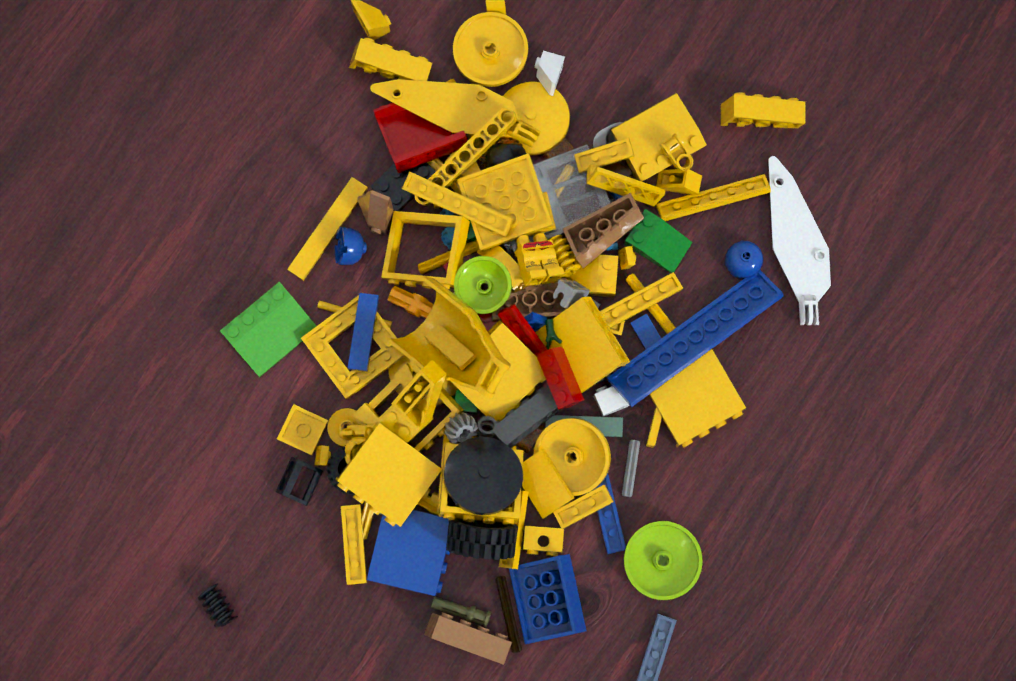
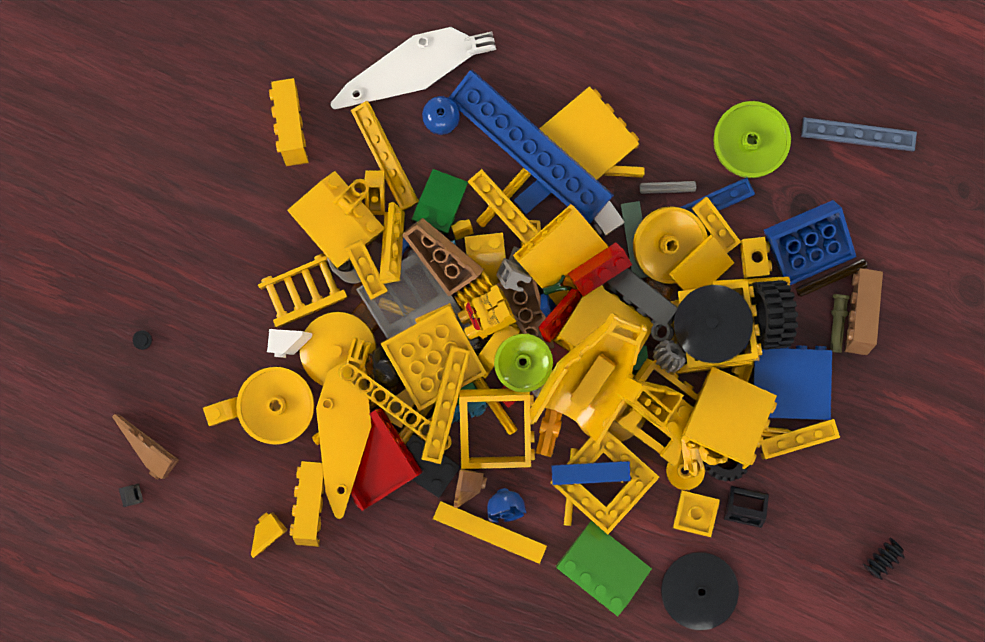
camera: 105 degrees left, 5 degrees up
yellow plate [314,445,331,466] -> none
none -> yellow fence [258,253,348,328]
none -> black dish [661,552,739,630]

